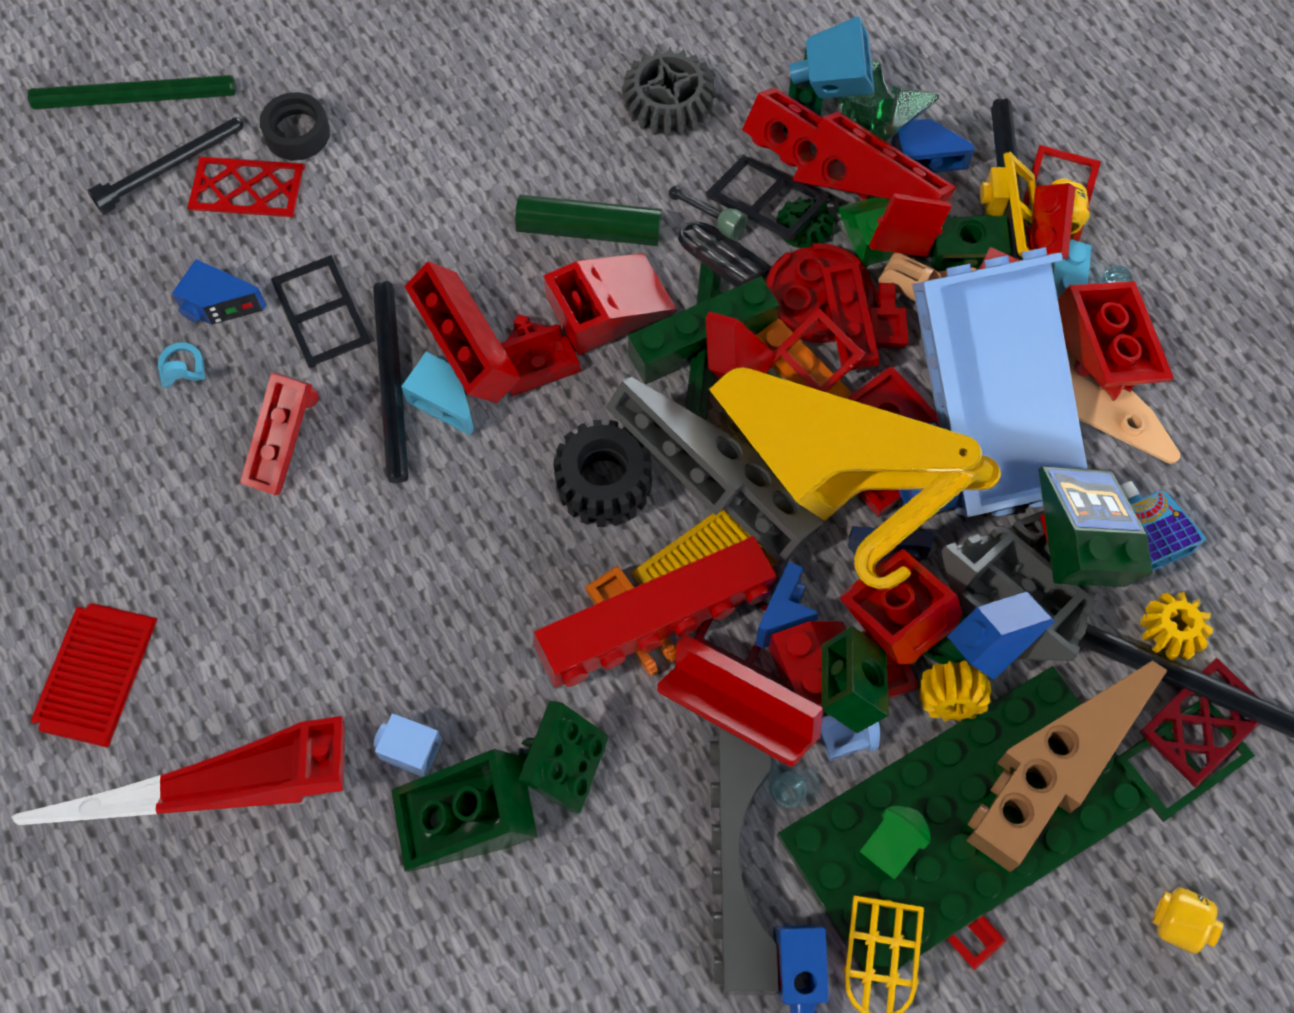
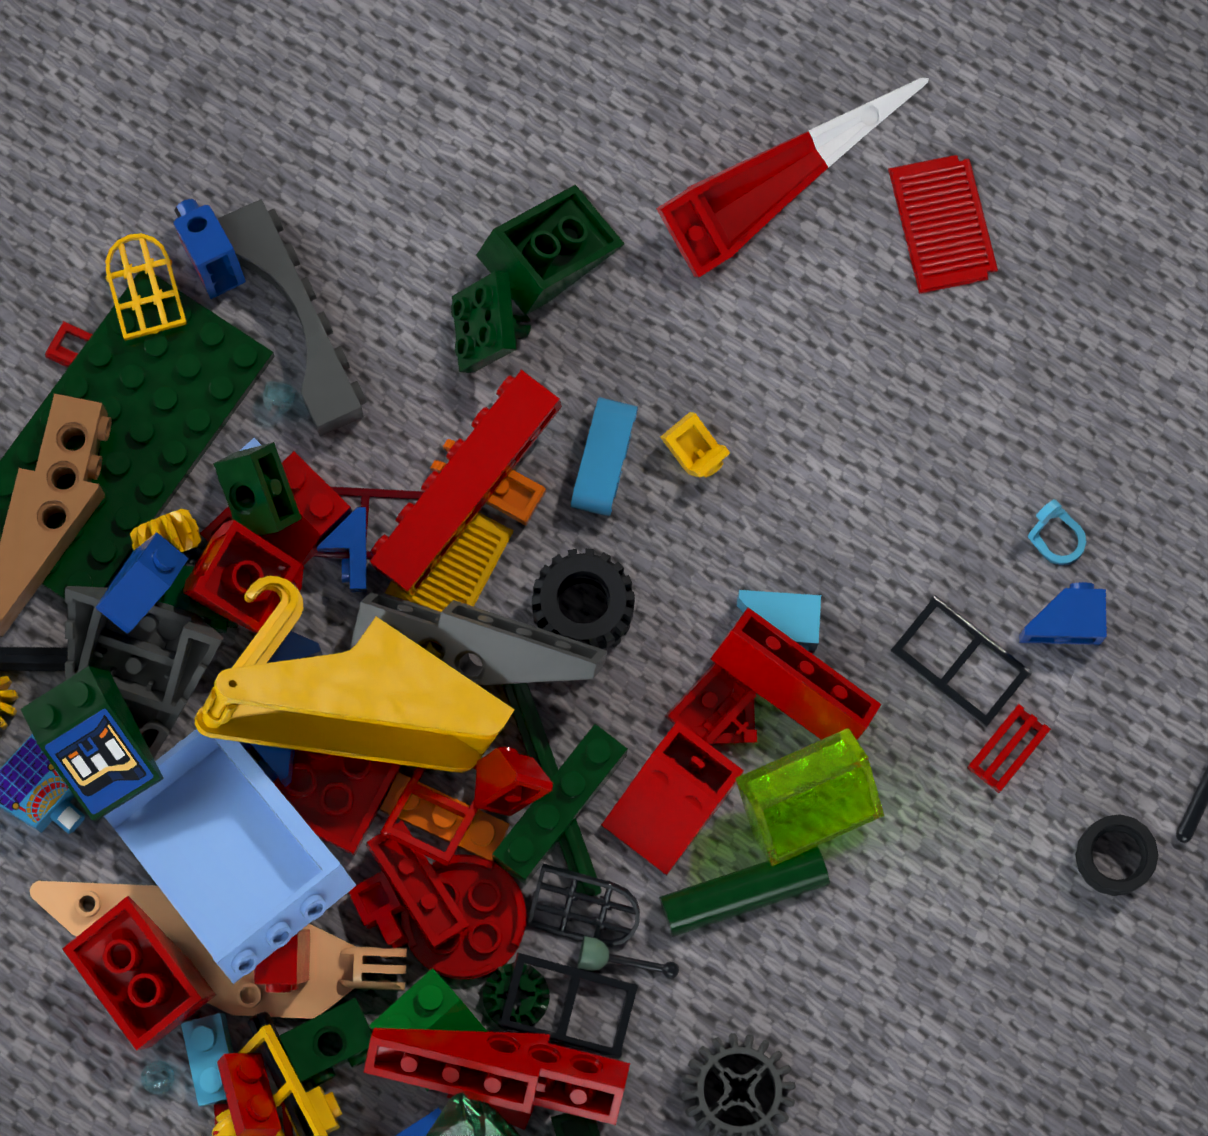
camera: 150 degrees right, 10 degrees up
red window [187,156,305,217] -> none
piece [240,372,318,495] -> none
black axle [373,281,409,483] -> none
light blue brick [374,713,443,777] -> none
red panel [657,634,823,767] -> none
green tile [860,806,930,880] -> none
red piece [869,194,952,257] -> none
none -> dark azure beam [570,397,638,517]
none -> yellow bracket [660,412,730,478]
none -> clear neon green piece [735,728,885,866]
none -> red tile [967,704,1051,793]

